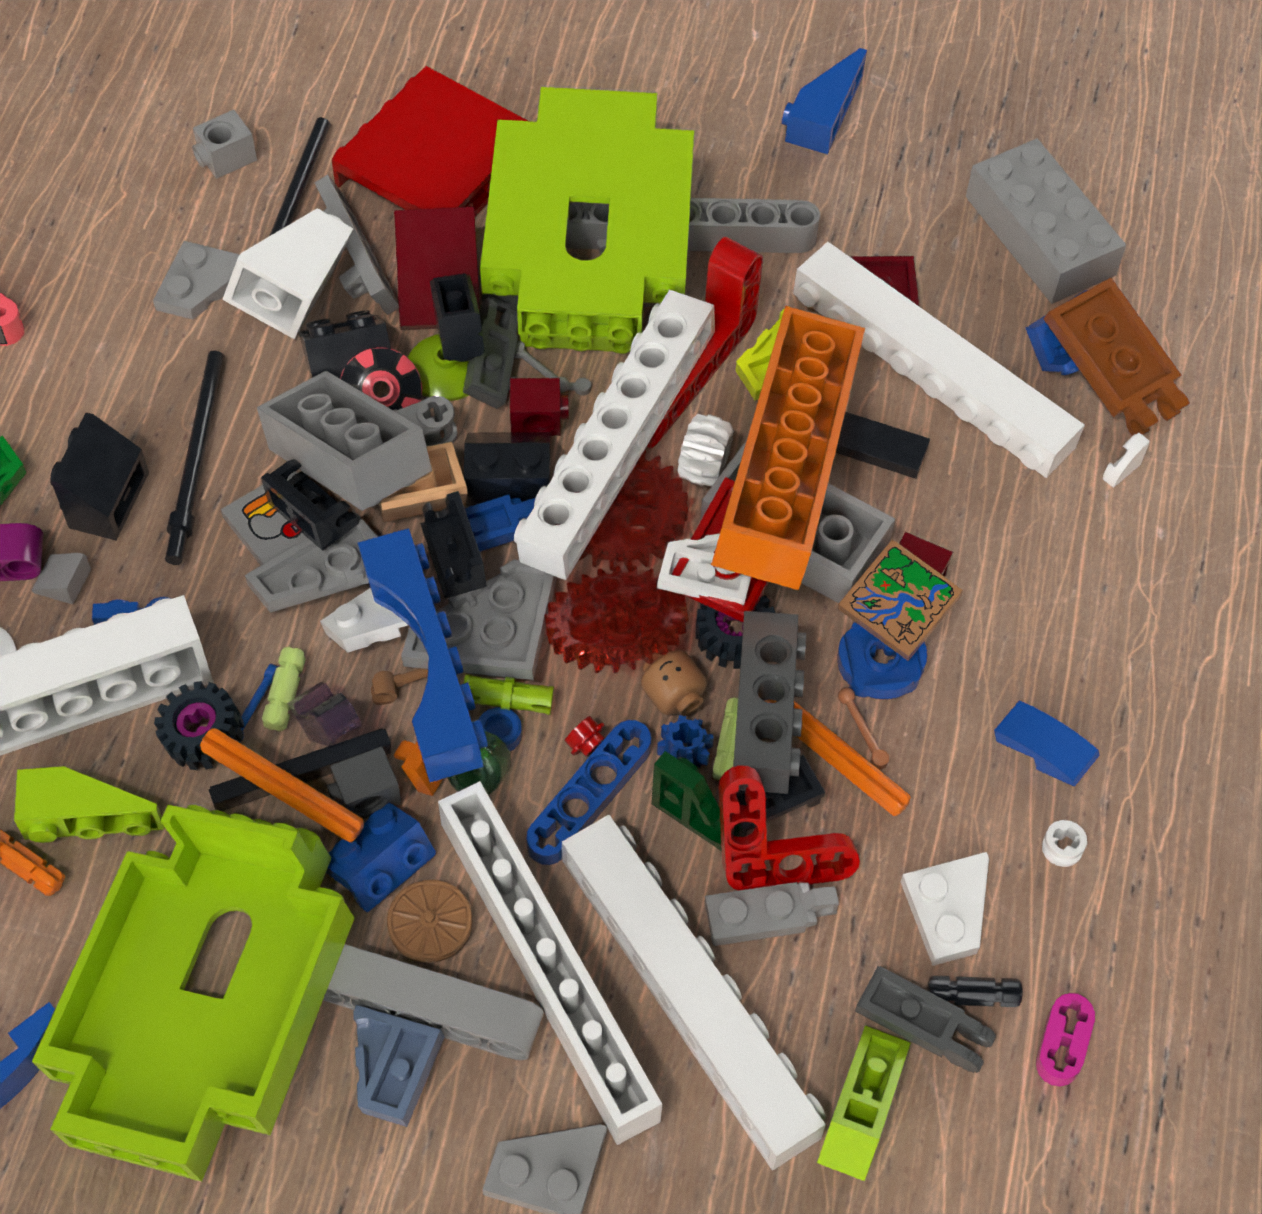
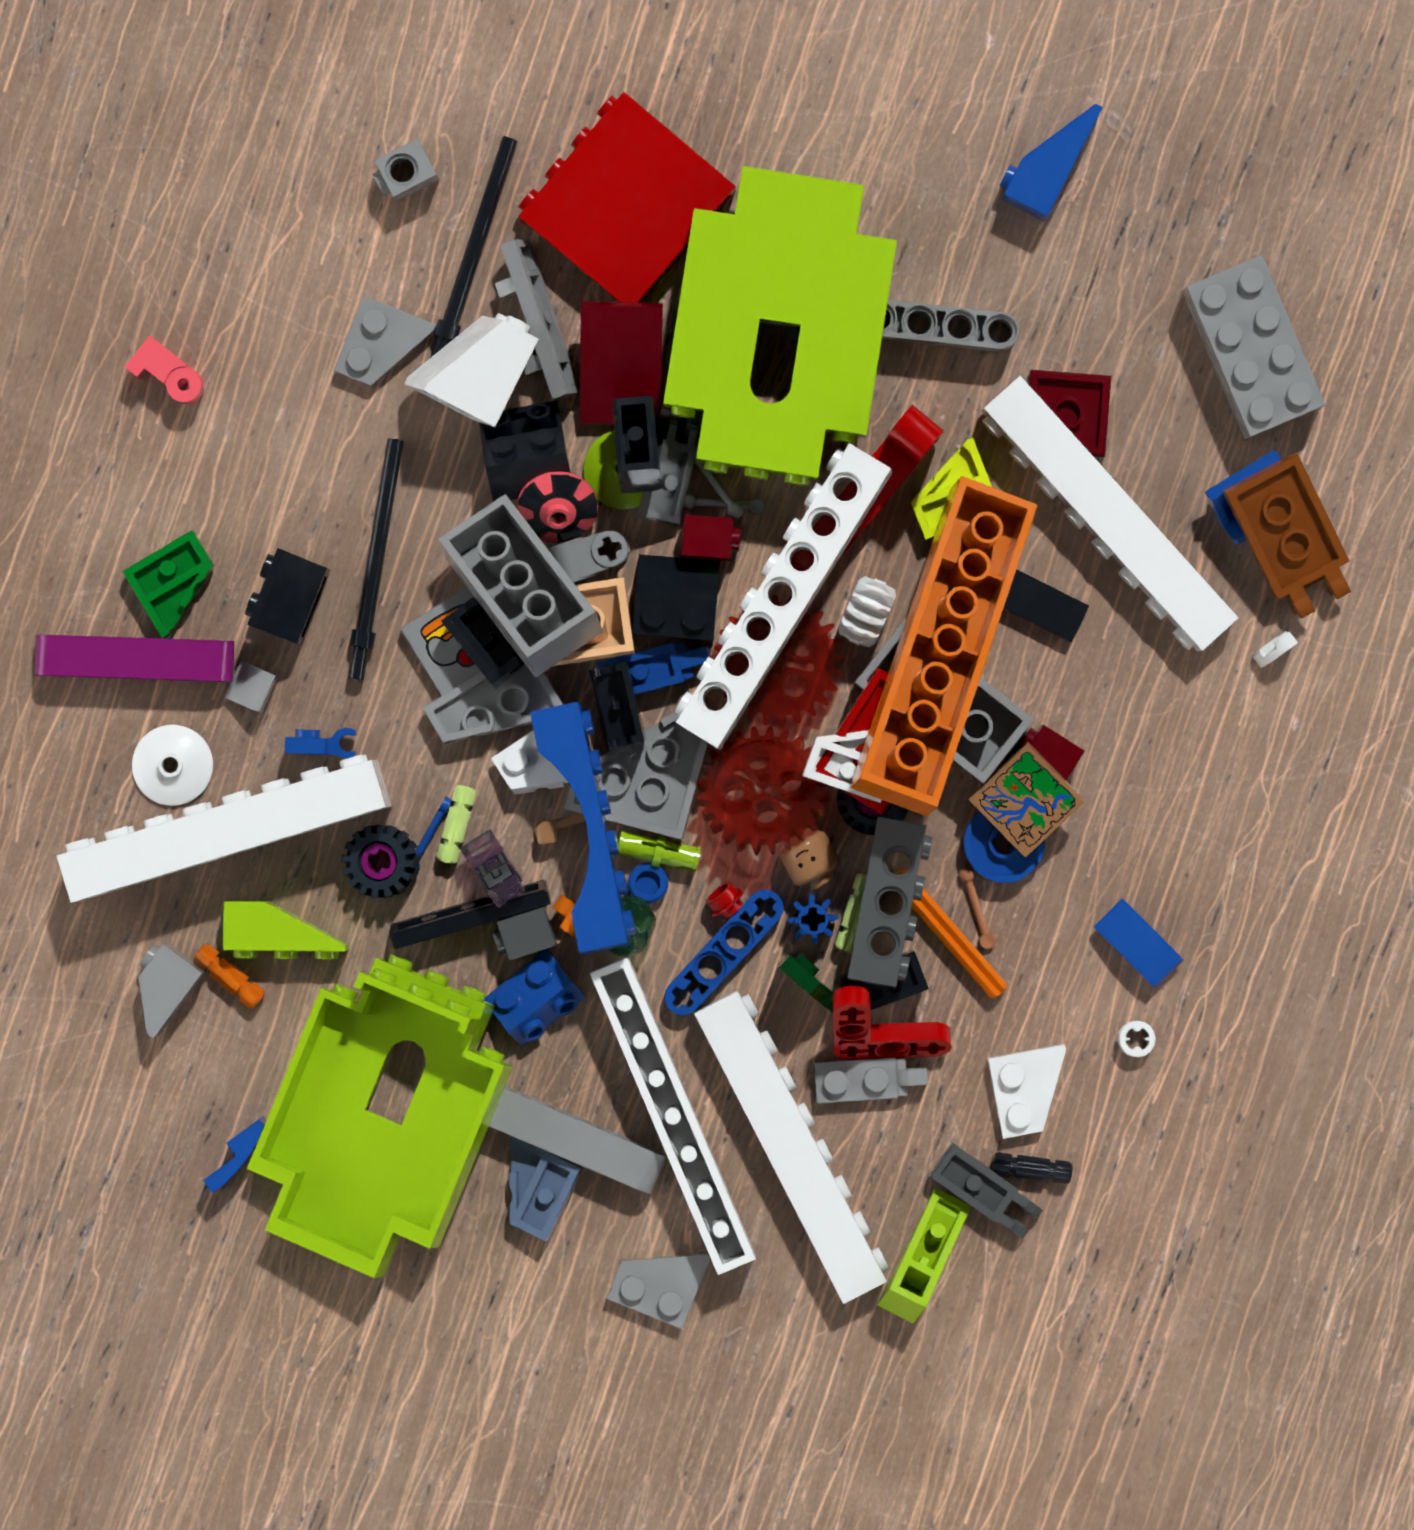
camera: 10 degrees right, 30 degrees up
orange axle [200,728,364,842] -> none
medium nougat wheel [387,880,473,963] -> none
dark pink beam [1036,993,1095,1087] -> none

